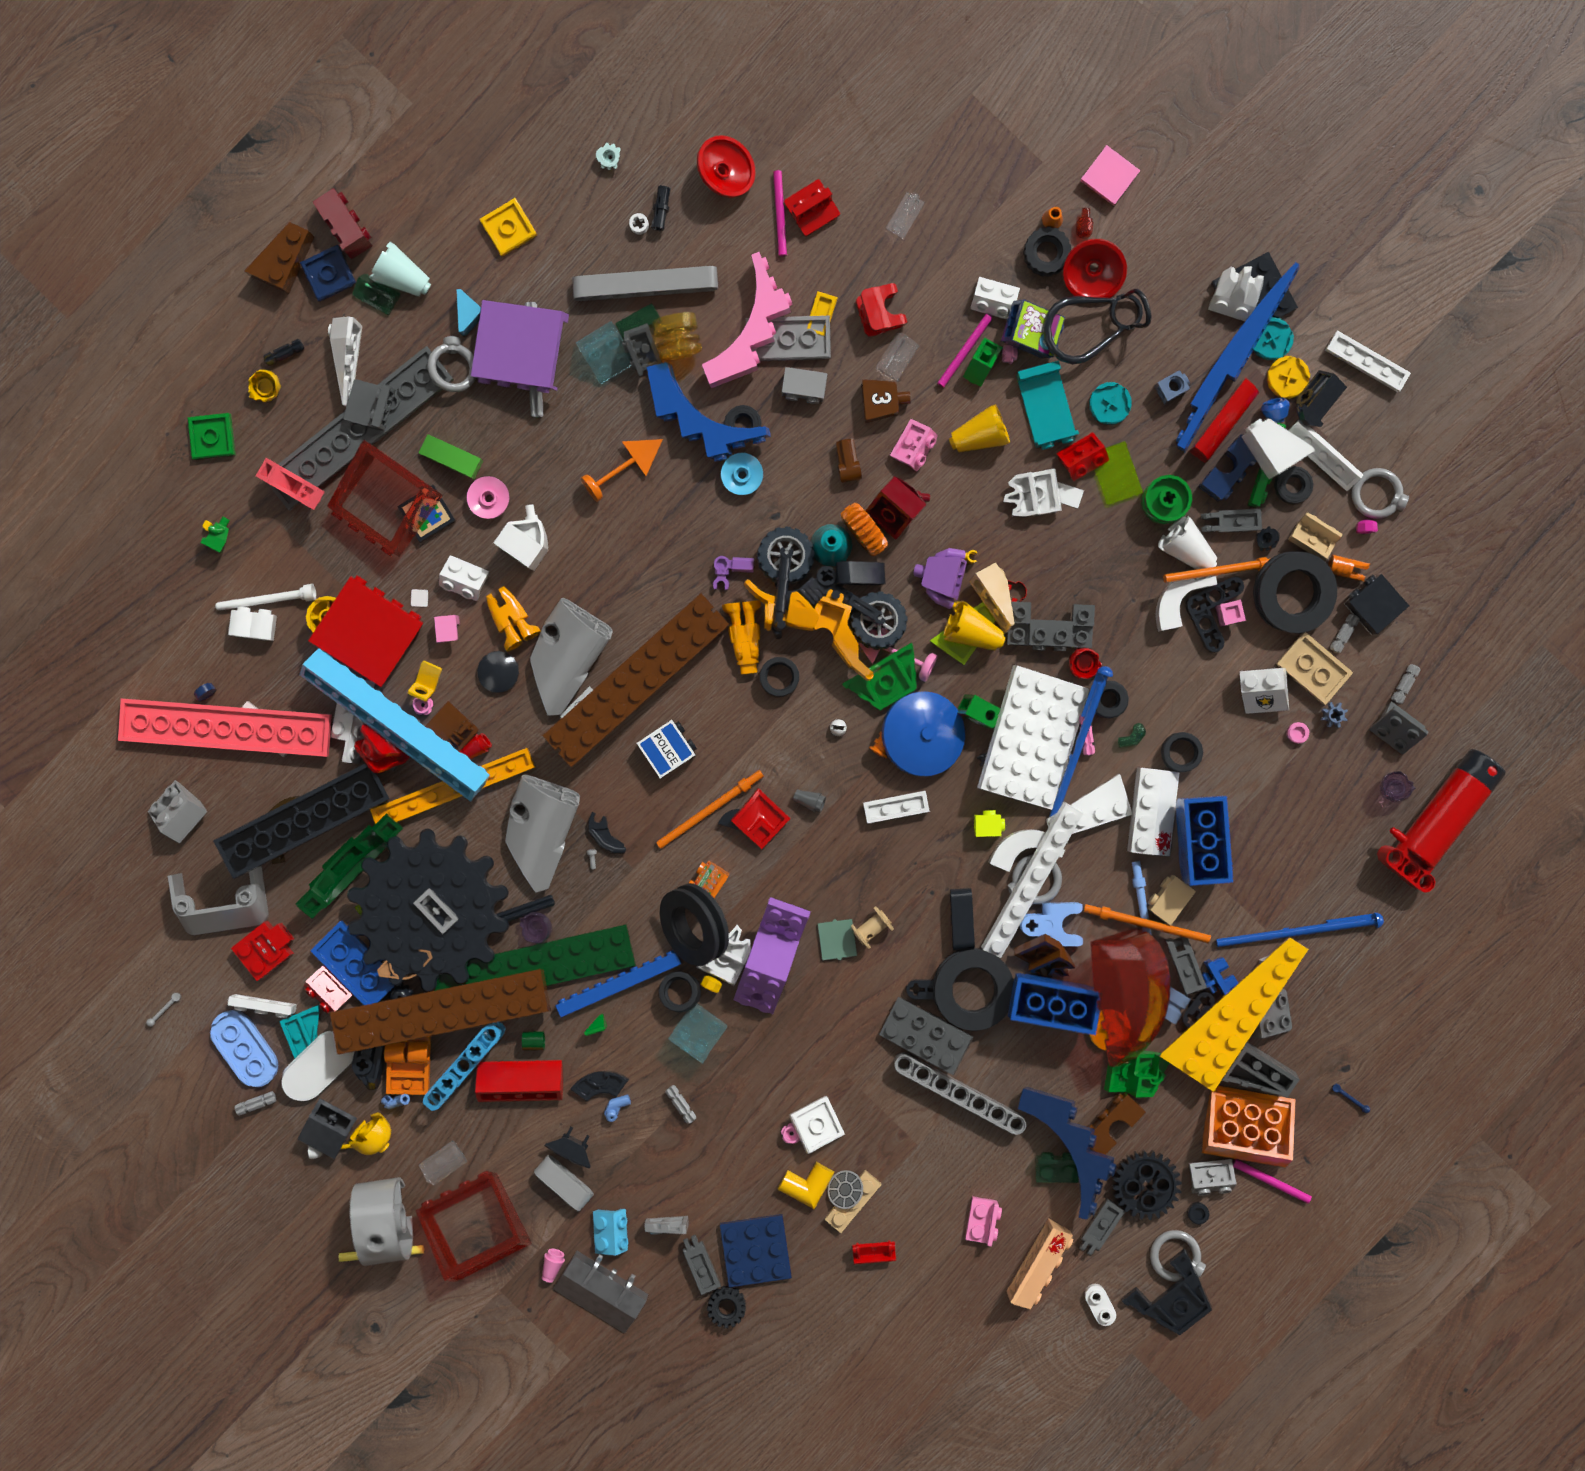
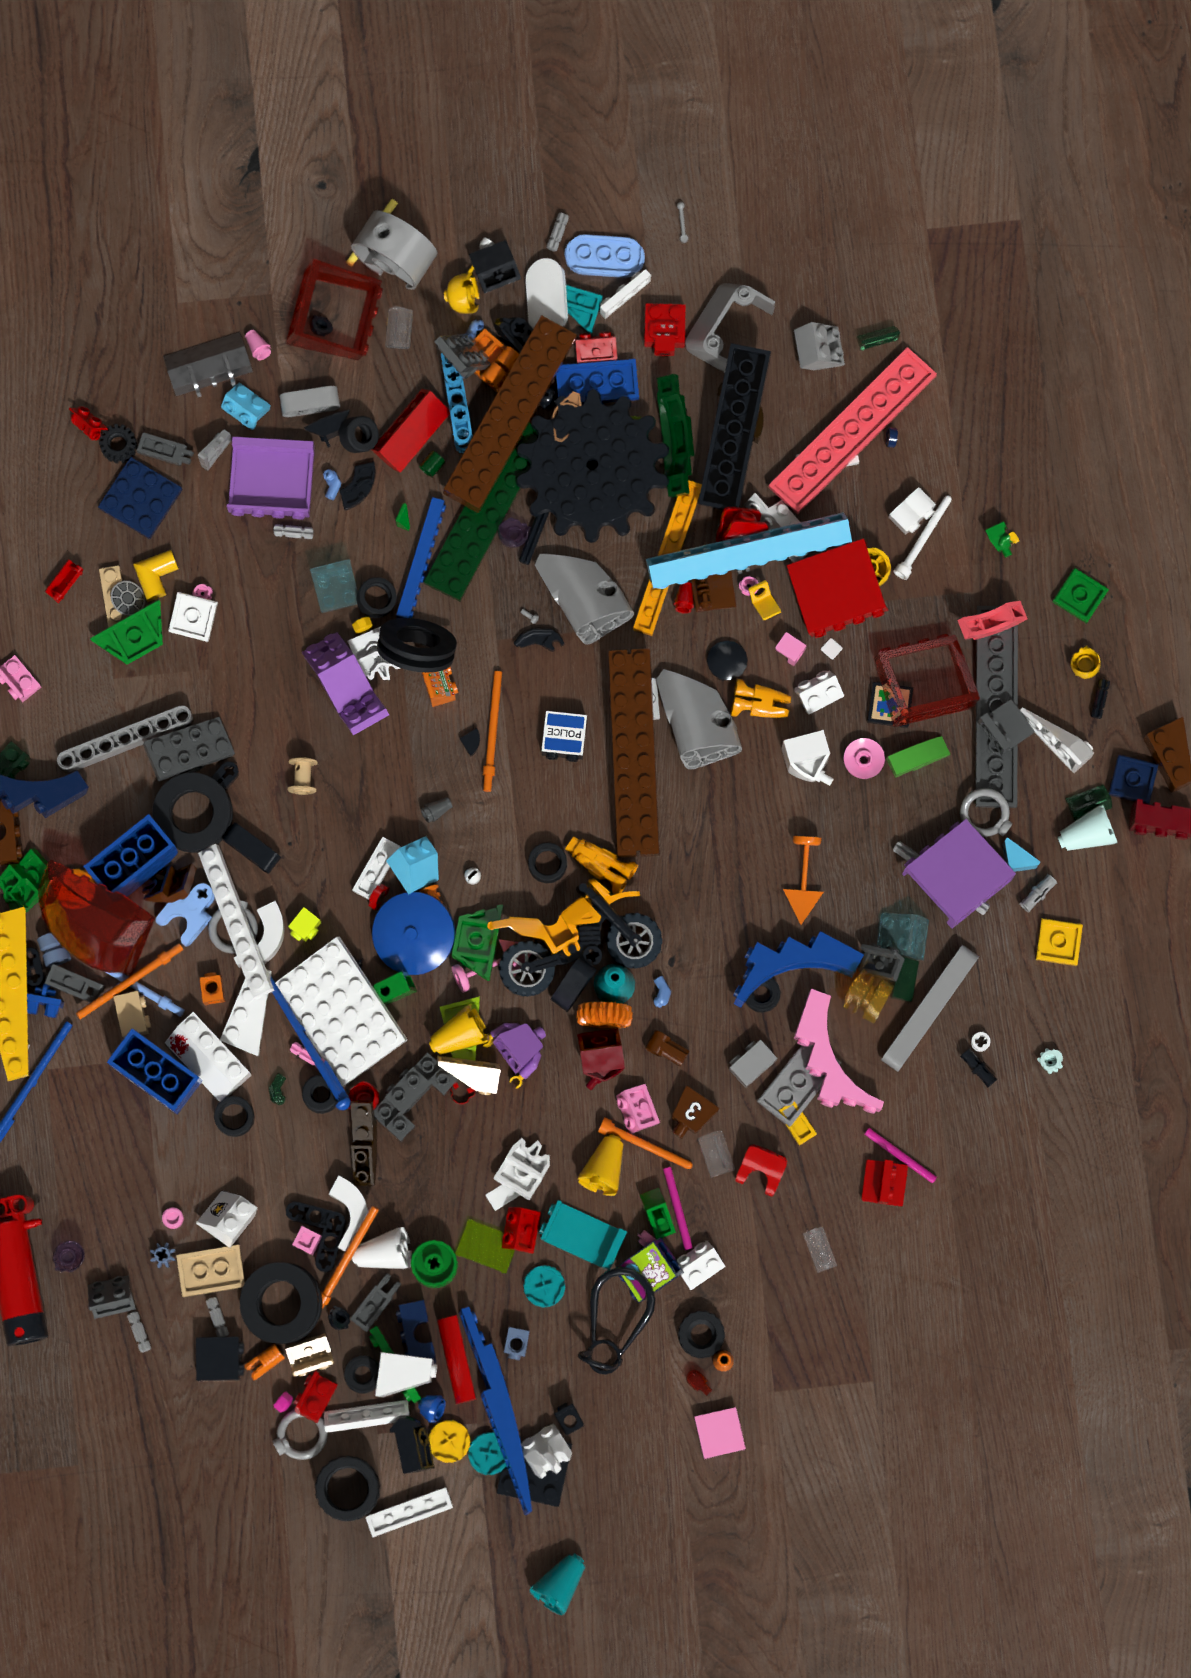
camera: 125 degrees right, 10 degrees down
light grey slope [414,888,458,934] -> none
red dish [697,135,755,198] -> none
medium lavender bar [713,556,754,590] -> none
medium azure dish [721,453,763,495] -> none
red plate [731,788,791,849] -> none
sand green piece [818,919,857,960] -> none
red dish [1063,239,1127,298] -> none
none -> red hinge [69,406,108,440]
none -> green wing [90,600,163,665]
none -> orange brick [200,972,225,1005]
none -> medium lavender panel [227,437,315,520]
none -> red bracket [294,1371,338,1424]
none -> black animal [311,315,333,337]
none -> black tyre [315,1456,381,1521]
none -> black tyre [339,416,379,453]
none -> dark brown slope [350,1100,377,1186]
none -> red piece [369,884,389,910]
none -> medium azure slope [386,836,439,894]
none -> dark grey plate [434,334,491,379]
none -> teal cone [529,1554,585,1616]
none -> black bracket [554,1402,584,1435]
none -> orange piece [598,1117,693,1169]
none -> medium blue arm [653,976,671,1008]
none -> clear green slope [857,326,900,350]
none -> light grey pin [1019,874,1057,912]

